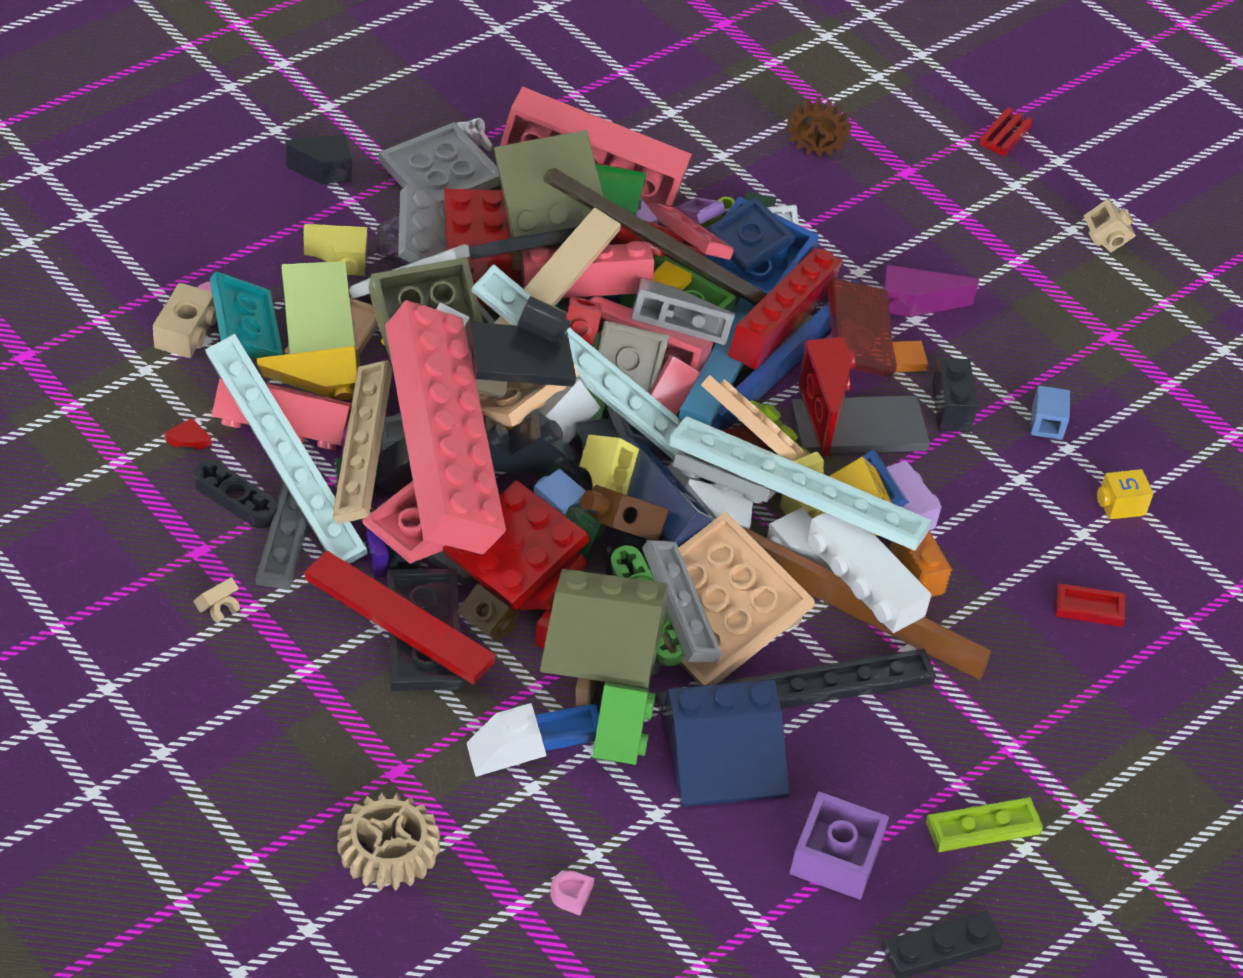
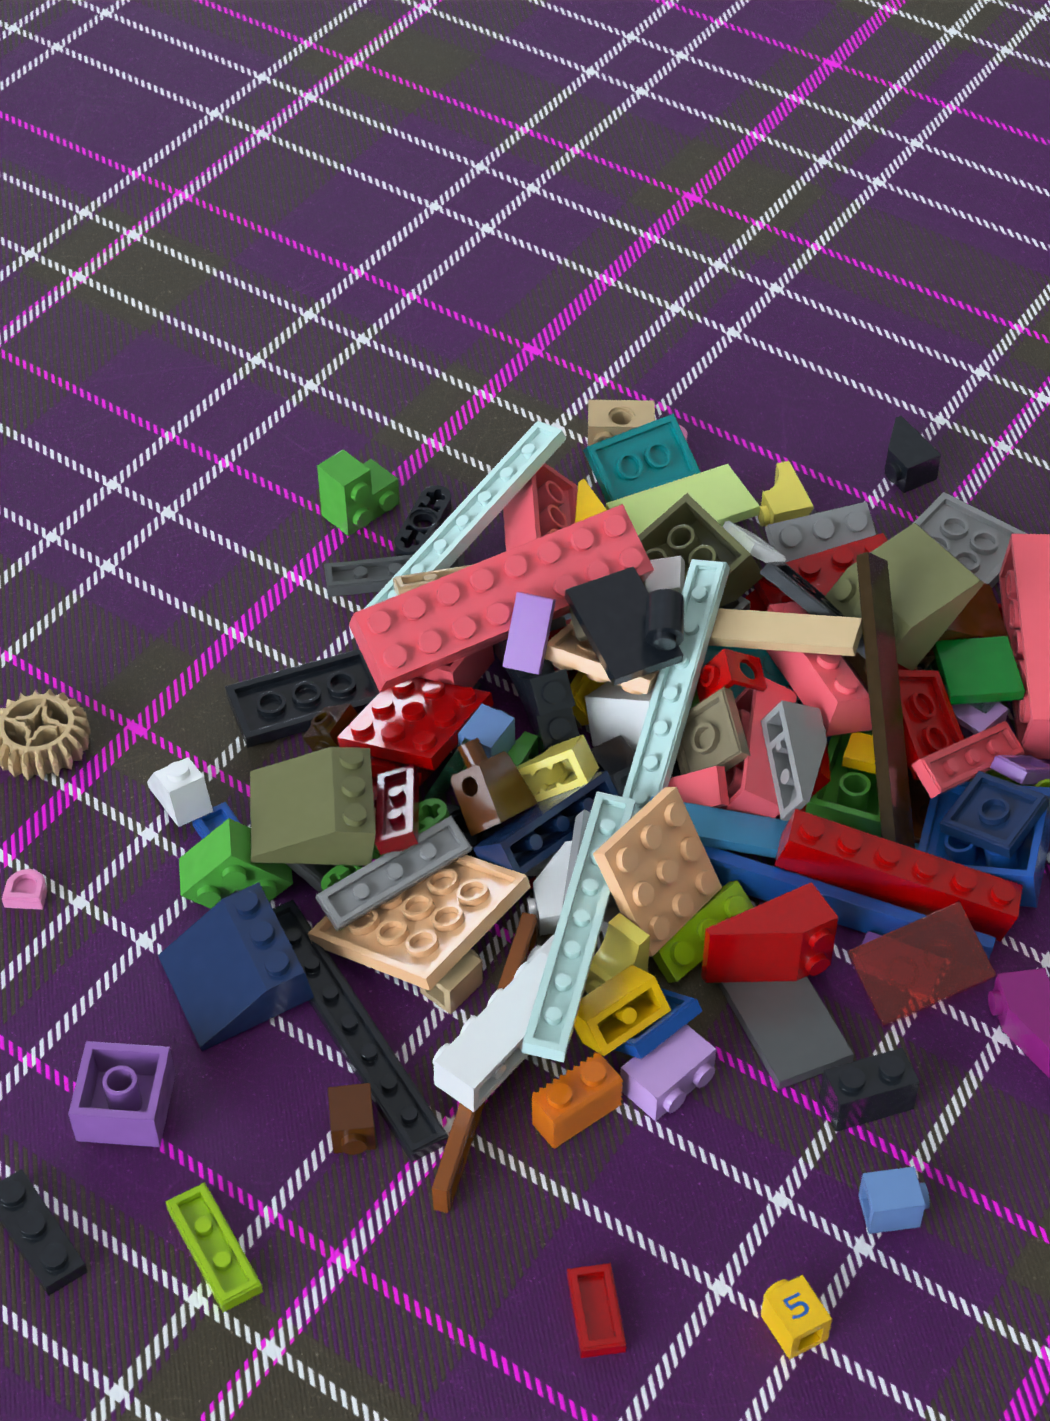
camera: 80 degrees right, 0 degrees up
red tile [164,418,212,450] -> none
tan tile [193,577,240,623] -> none
red tile [304,551,496,685] -> none
orange tile [889,341,928,372] -> none
none -> bright green brick [317,449,400,536]
none -> reddish brown brick [328,1083,376,1155]
none -> dark red plate [375,764,419,855]
none -> tile [502,592,556,675]

